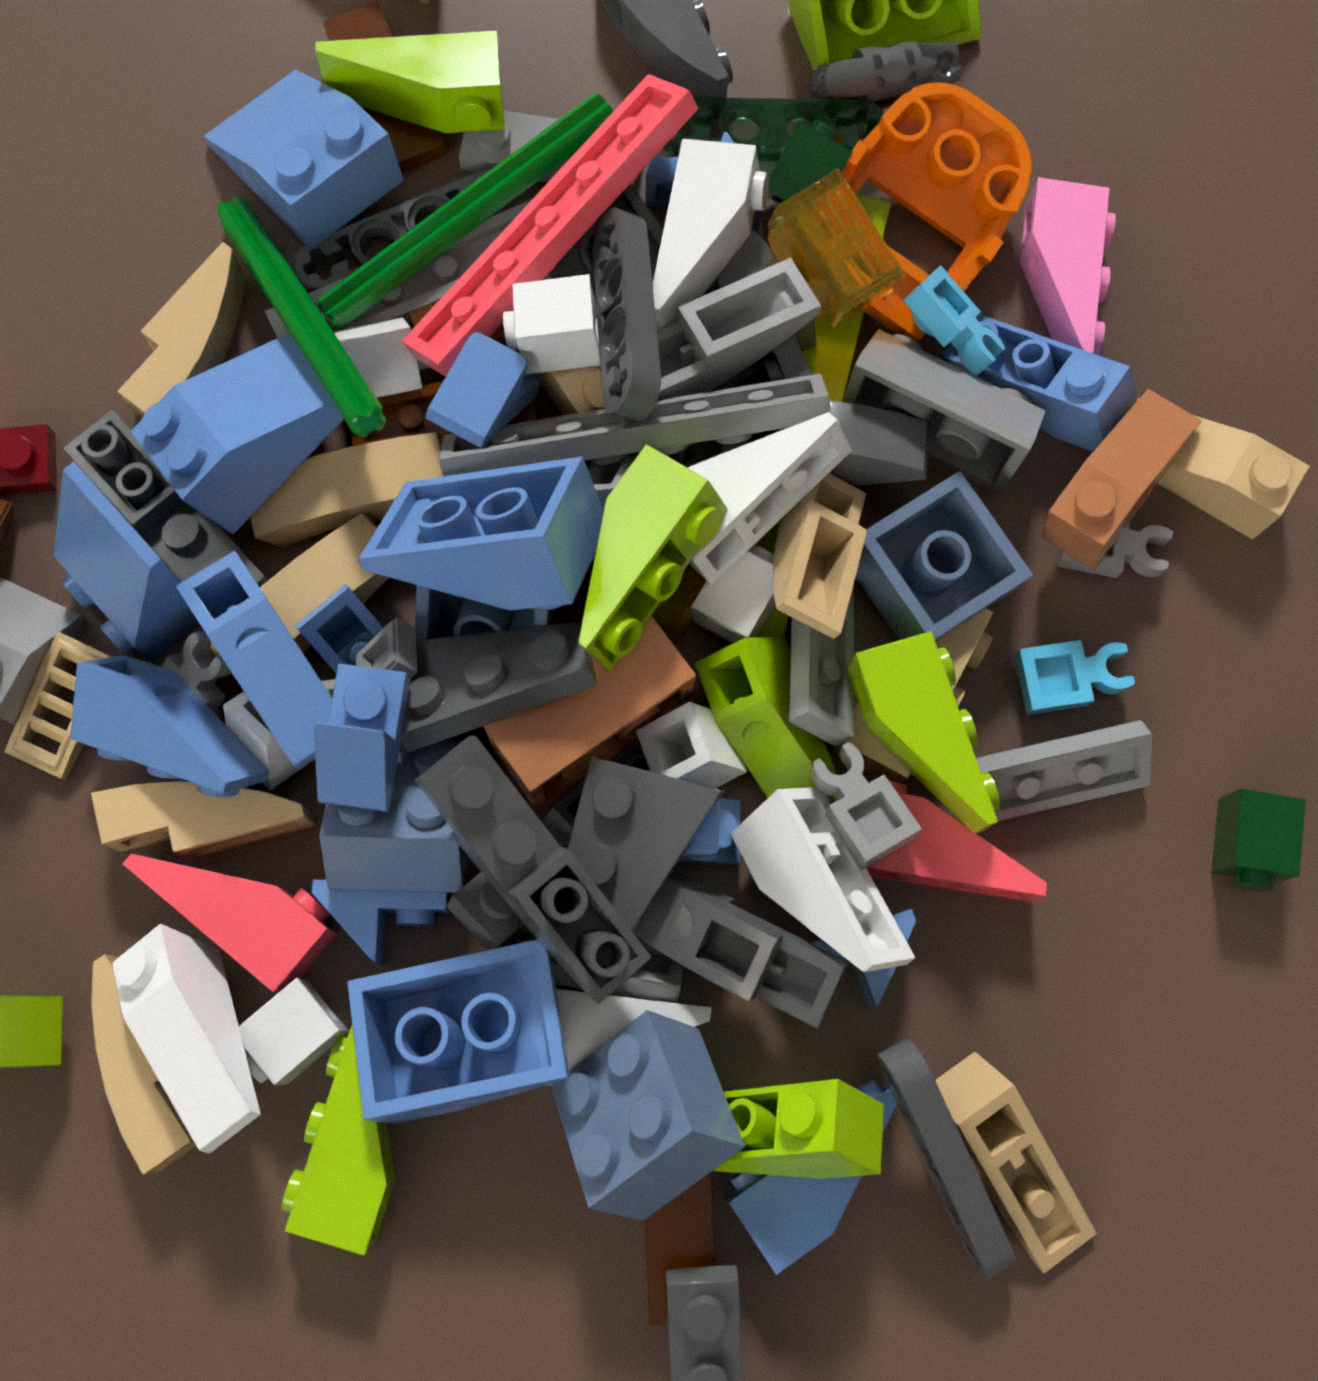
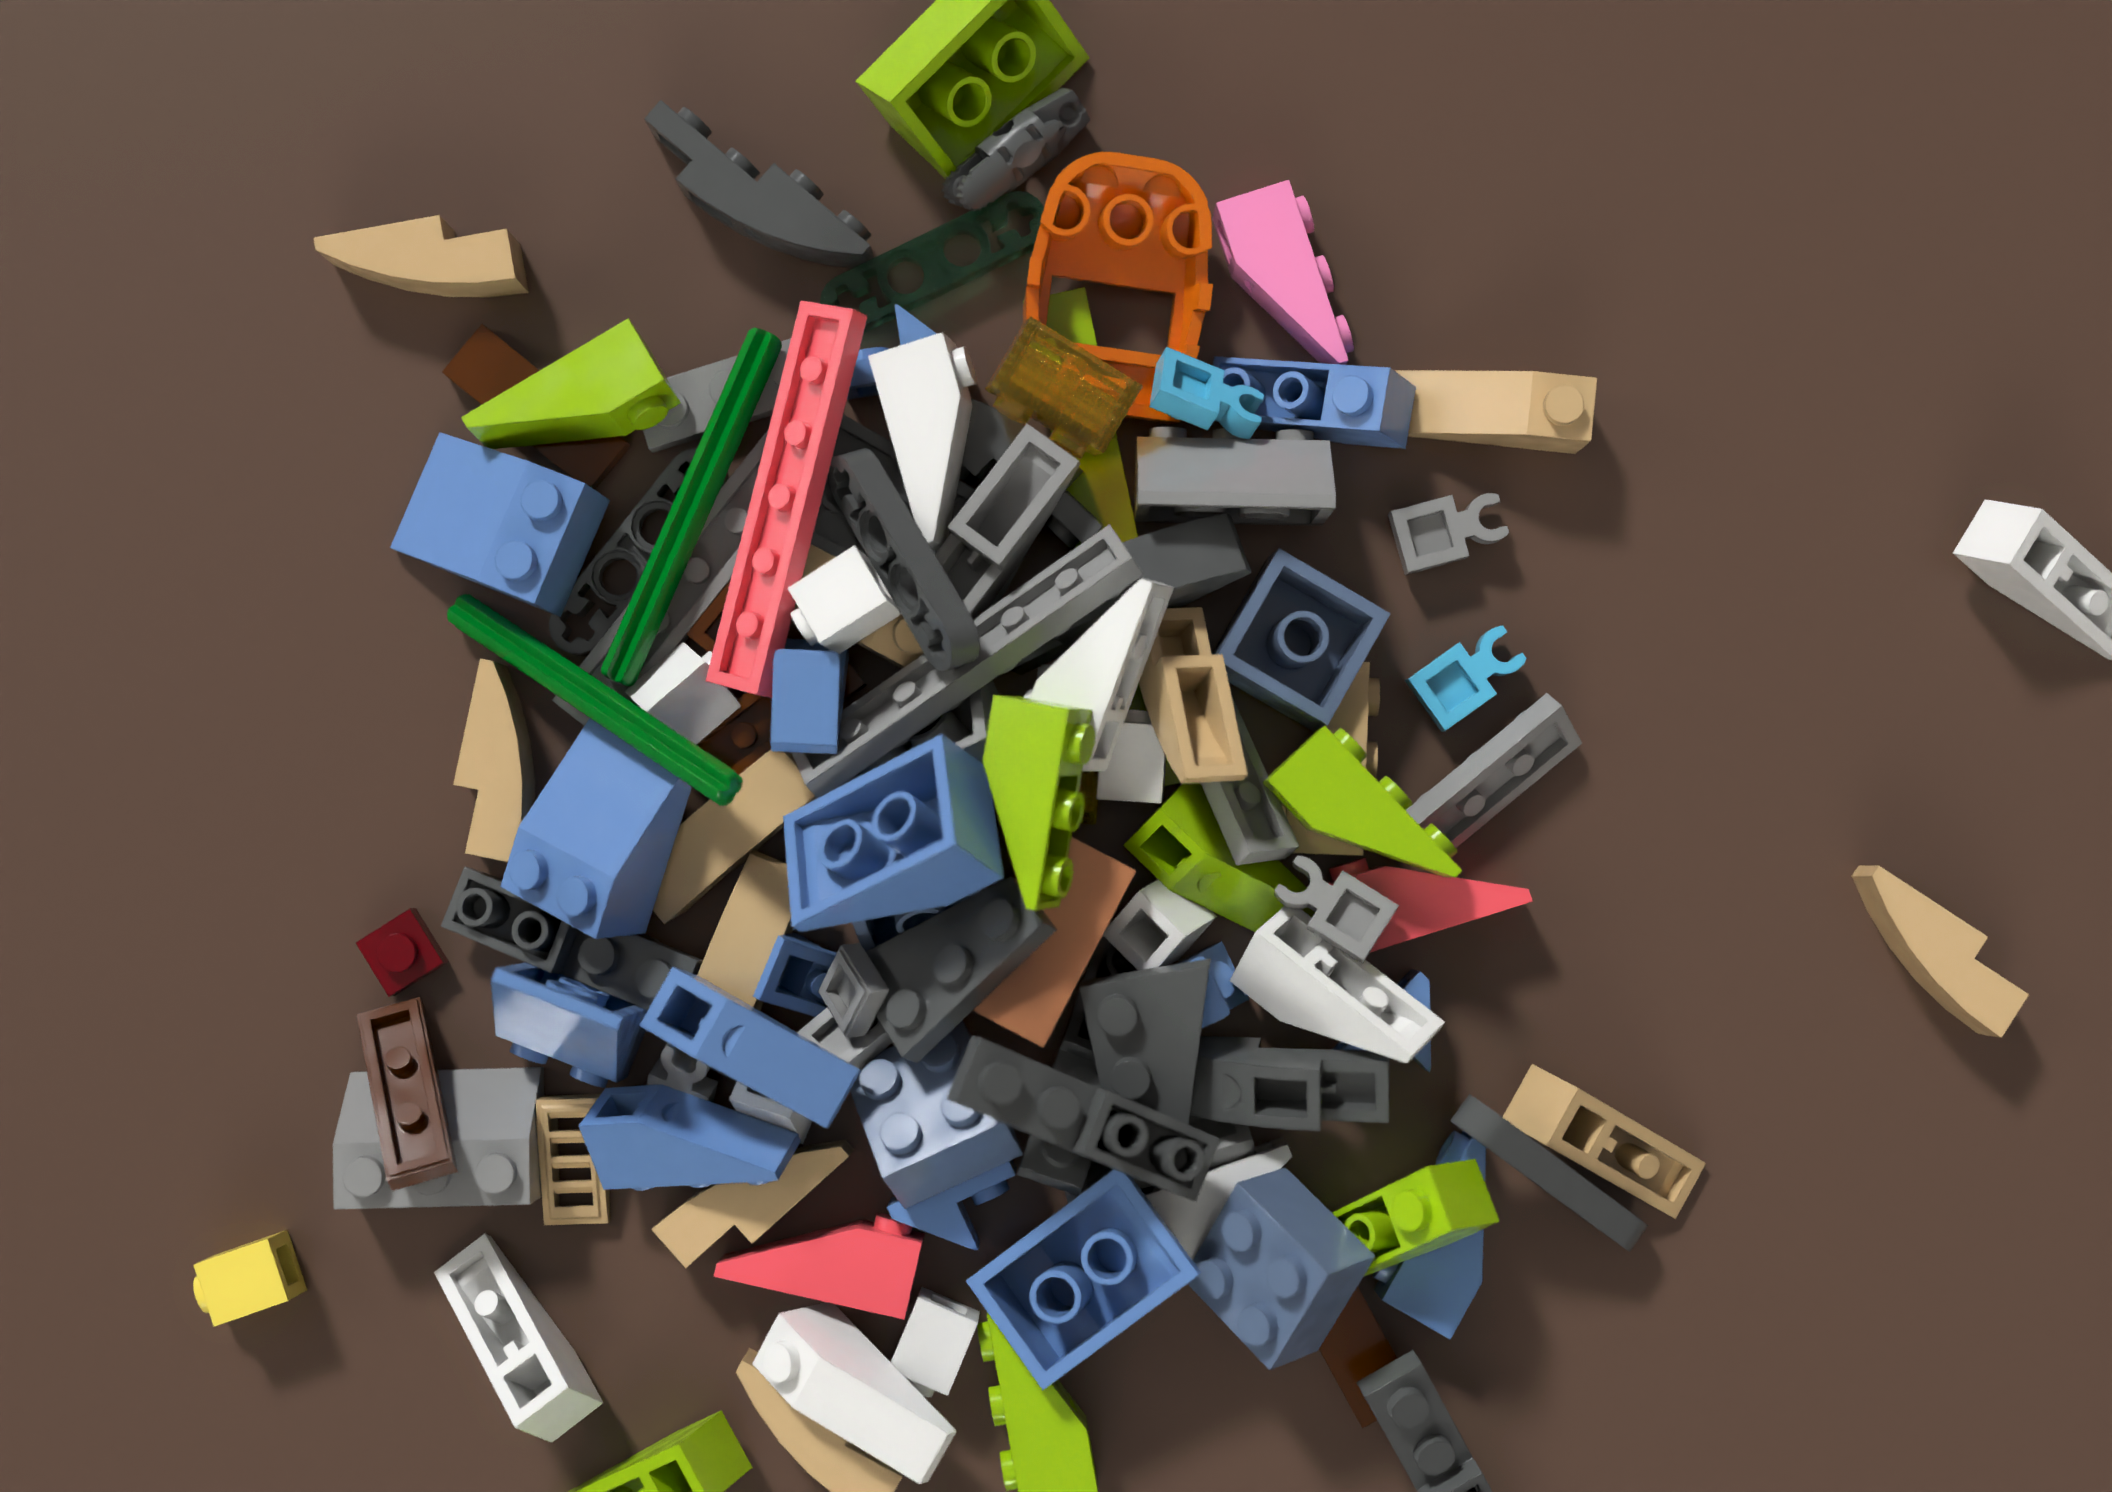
camera: 20 degrees left, 10 degrees up
medium blue slope [314,664,411,812] -> none
dark green brick [768,120,852,222] -> none
nougat slope [1042,389,1202,571] -> none
dark green brick [1211,788,1306,891] -> none

